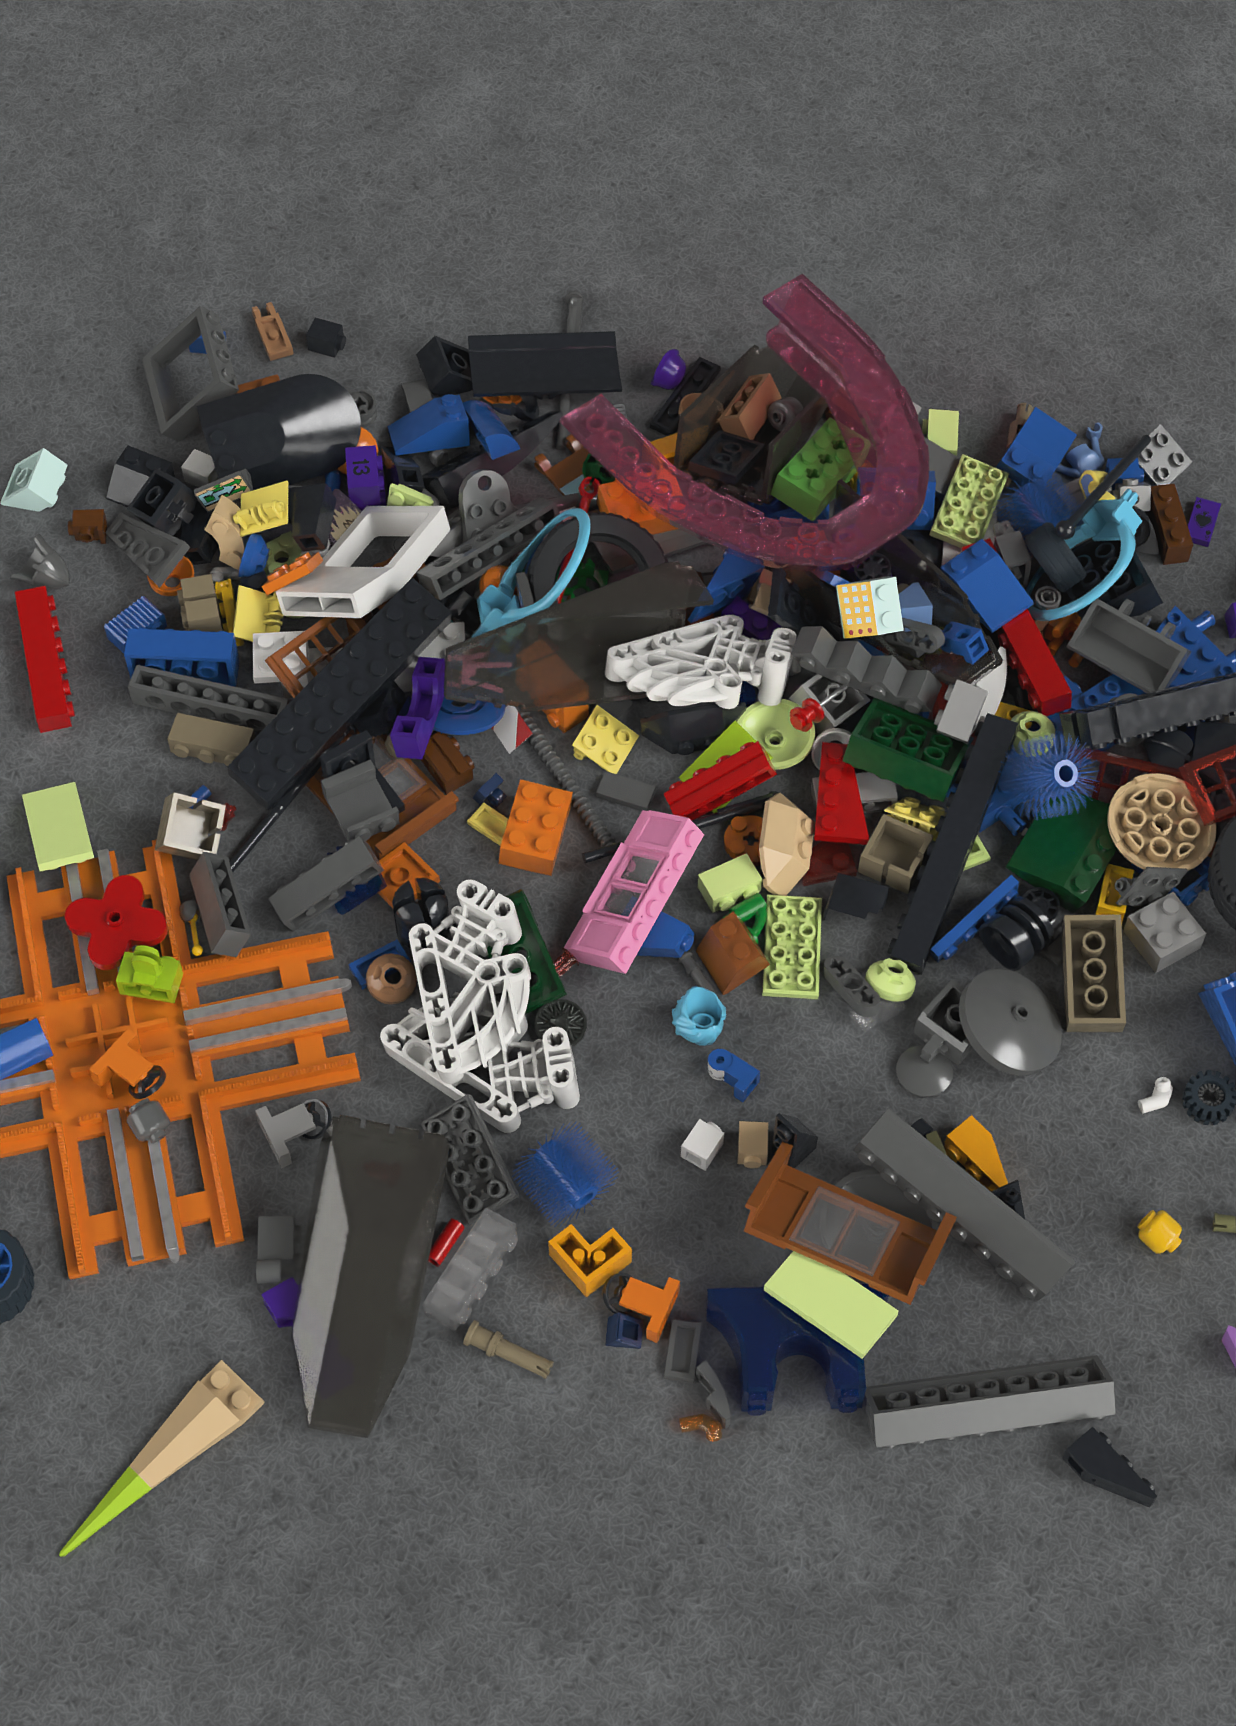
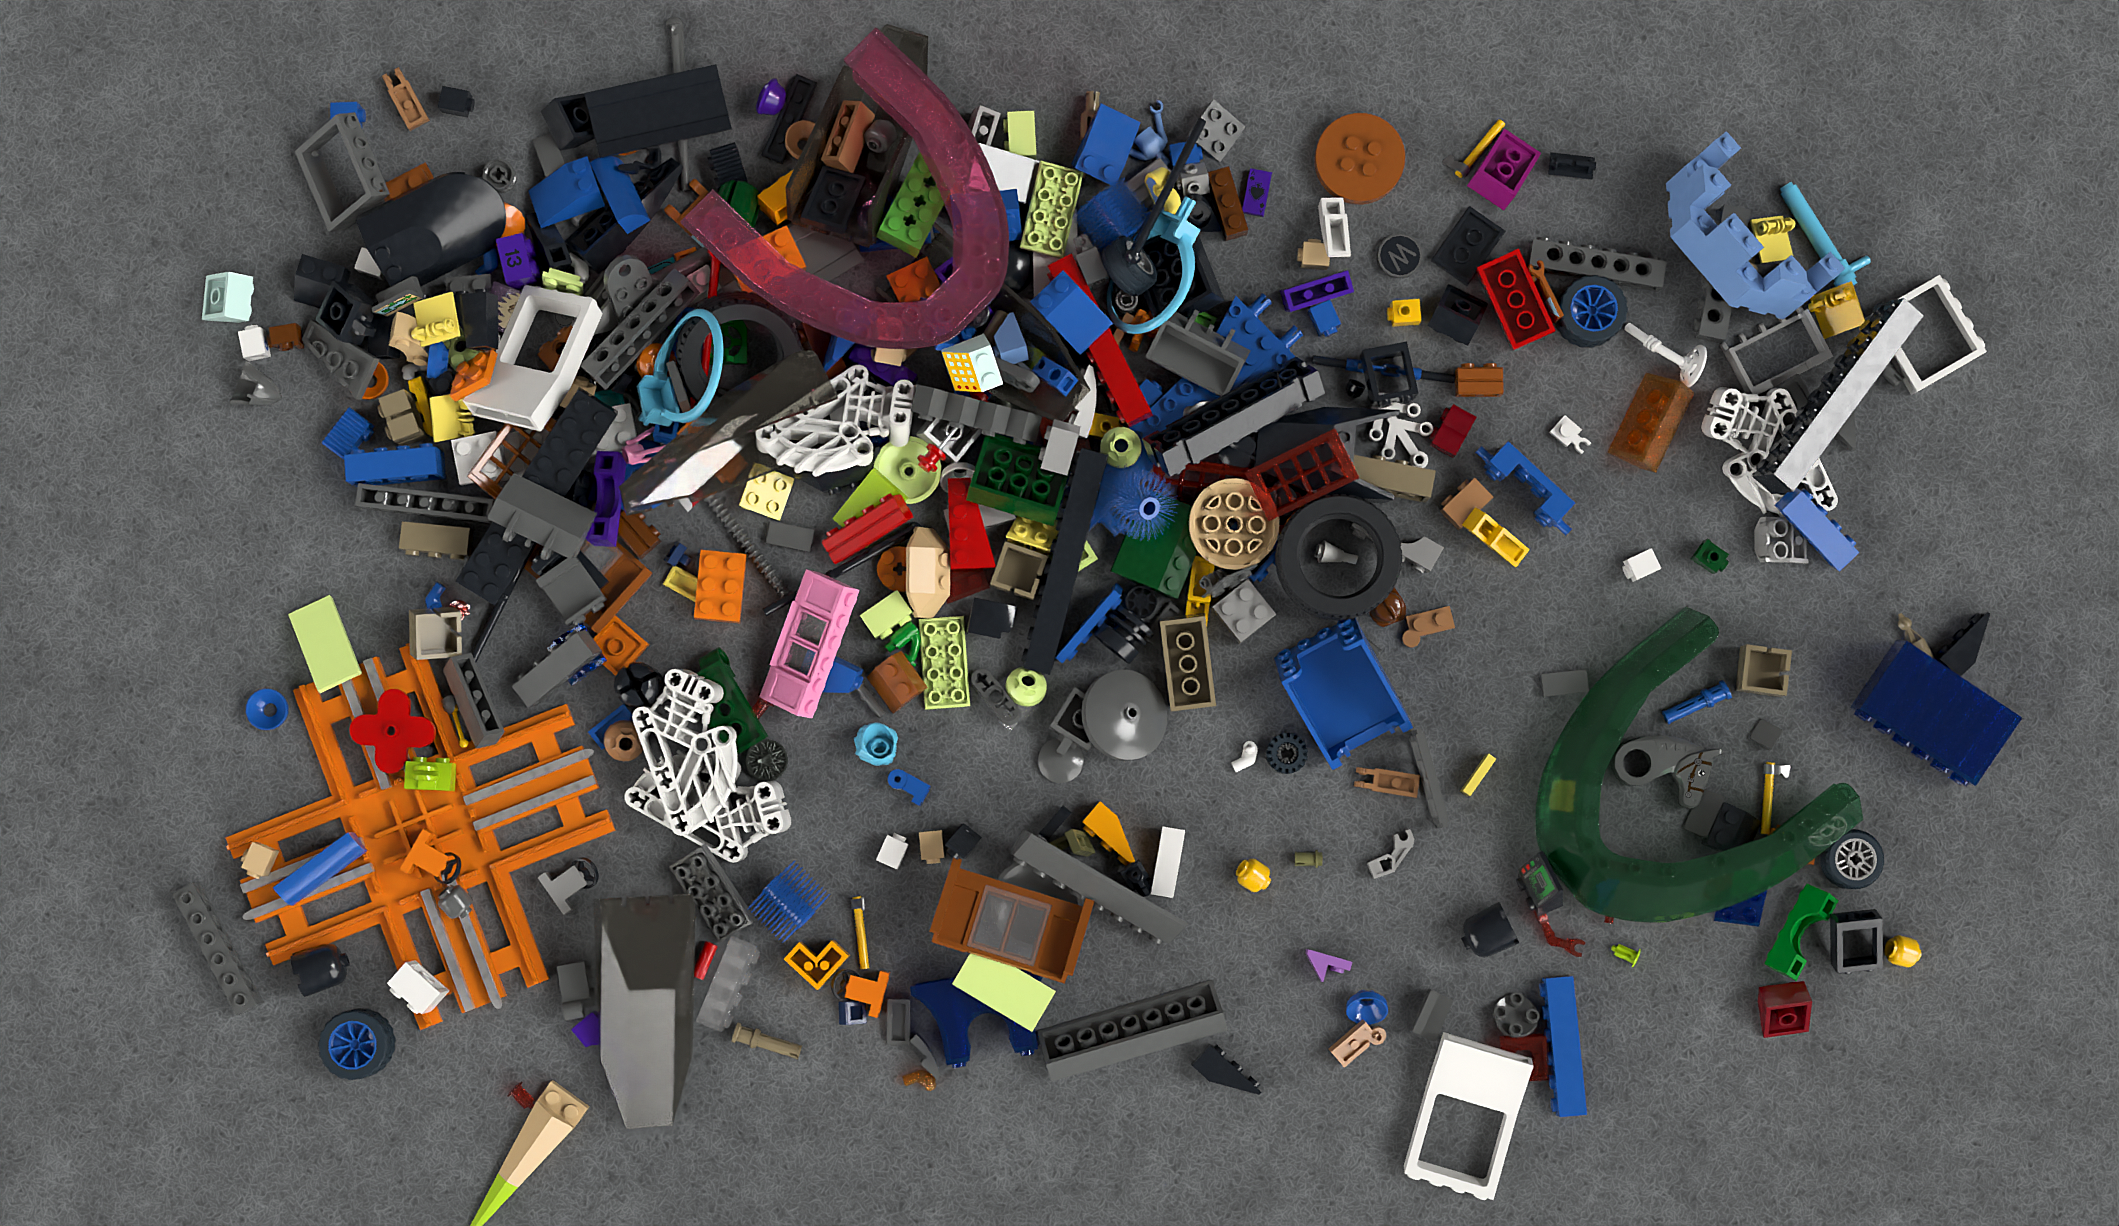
camera: 10 degrees left, 25 degrees up
red brick [15,586,75,733] -> none
black wing [768,567,840,641] -> none
none -> white brick [238,325,271,361]
none -> white brick [387,960,450,1014]
none -> dark grey piece [487,473,597,560]
none -> clear red piece [507,1082,535,1109]
none -> yellow piece [851,896,869,969]
none -> white slope [1151,827,1185,898]

